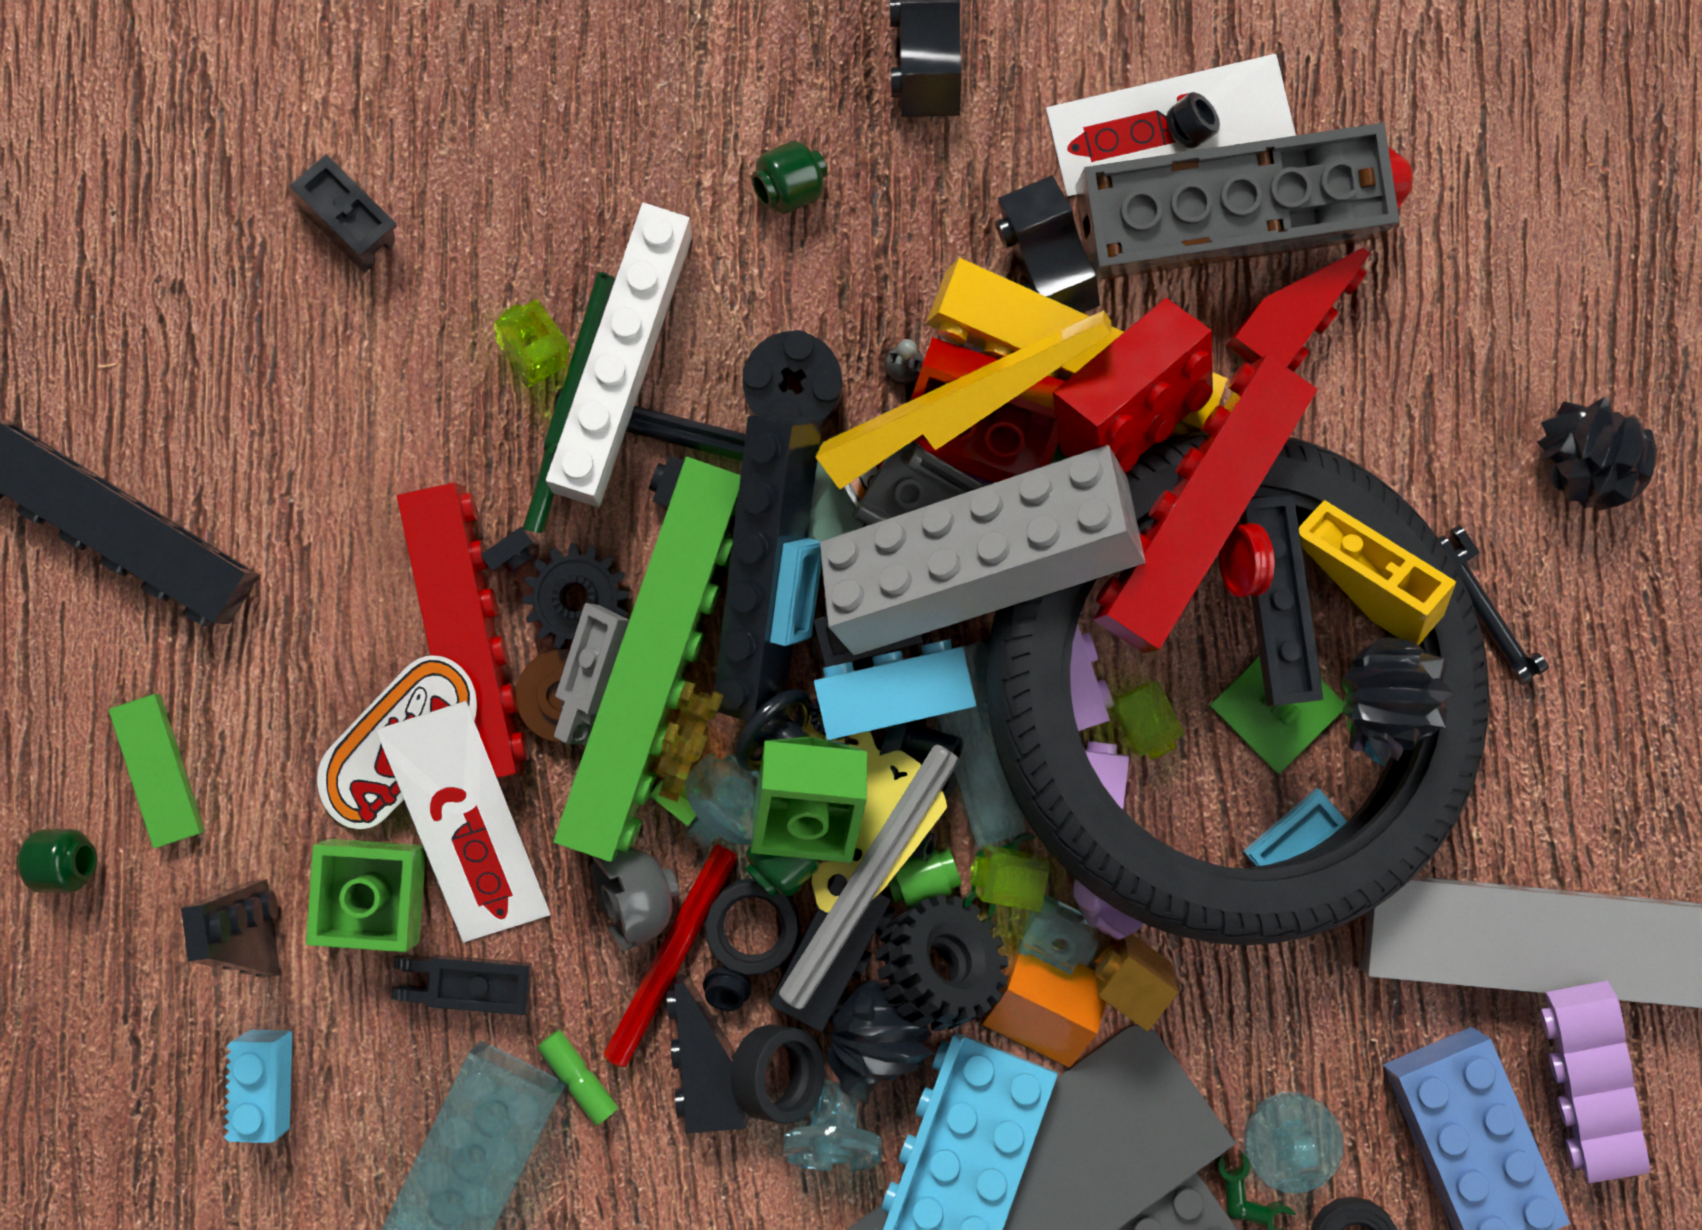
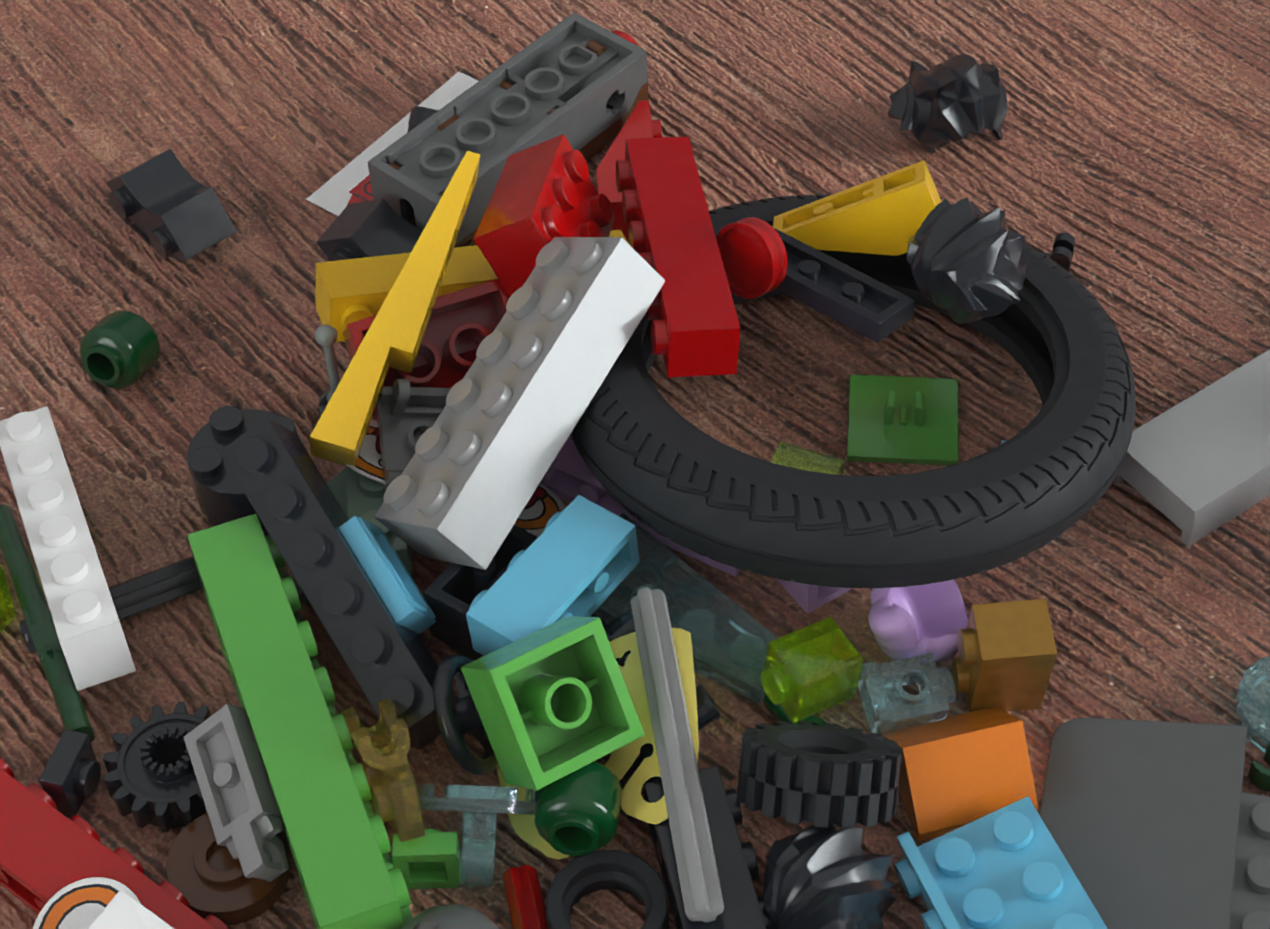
camera: 45 degrees left, 40 degrees down
black plate [649,455,685,509] -> none
bright green brick [888,847,962,909] -> none

